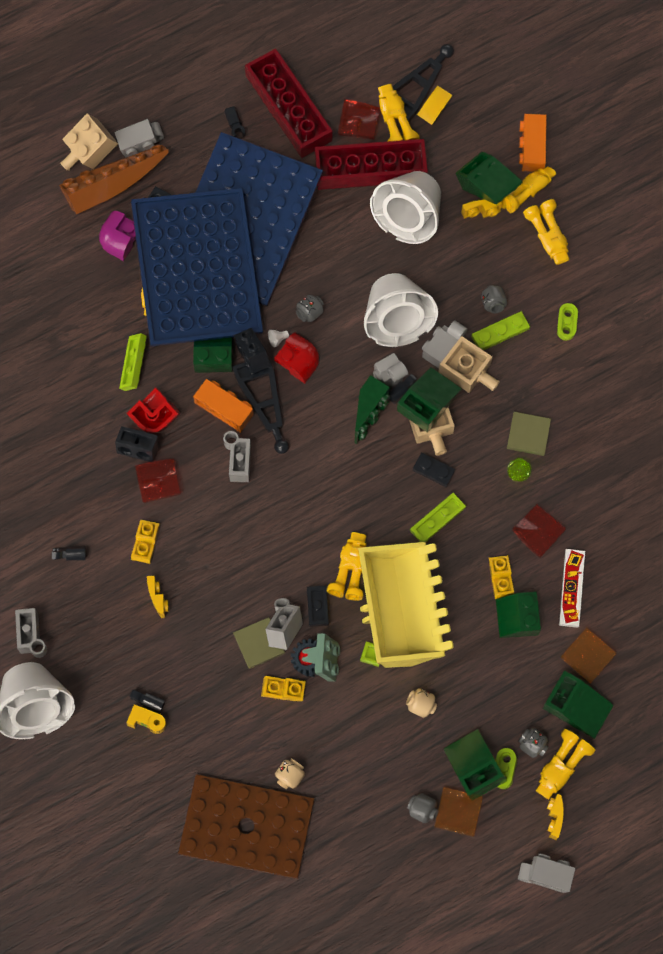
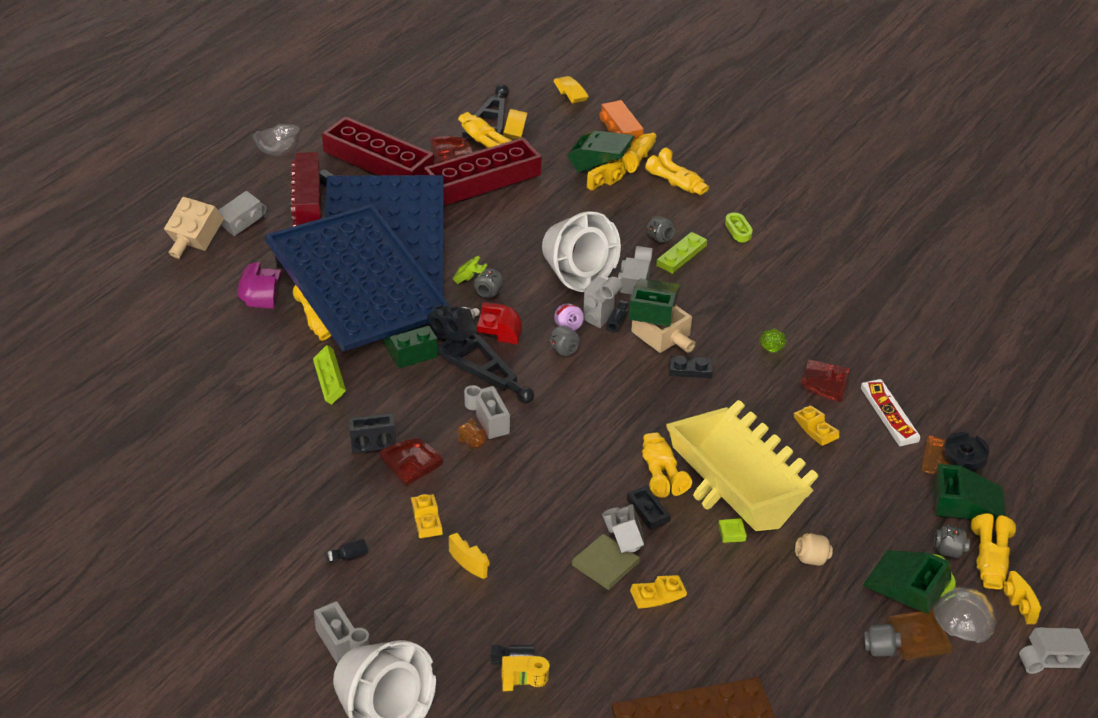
camera: 25 degrees left, 30 degrees down
dark orange wedge [59,145,169,215] -> none
red brick [127,388,180,433] -> none
orange brick [193,379,254,433] -> none
tan head [275,758,305,790] -> none
sand green plate [291,634,340,682] -> none
dark green slope [354,375,390,444] -> none
white cone [370,171,441,244] -> none
lime plate [410,493,466,542] -> none
tan brick [439,336,500,393] -> none
dark green slope [496,592,541,638] -> none
olive tile [507,412,551,456] -> none
none -> clear cylinder [252,123,300,158]
none -> dark red brick [291,152,321,227]
none -> lime plate [452,256,487,284]
none -> clear orange brick [457,419,486,449]
none -> dark grey head [549,325,580,356]
none -> yellow slope [554,76,589,103]
none -> lavender head [554,303,584,331]
none -> clear cylinder [933,586,997,643]
none -> black plate [942,432,989,470]

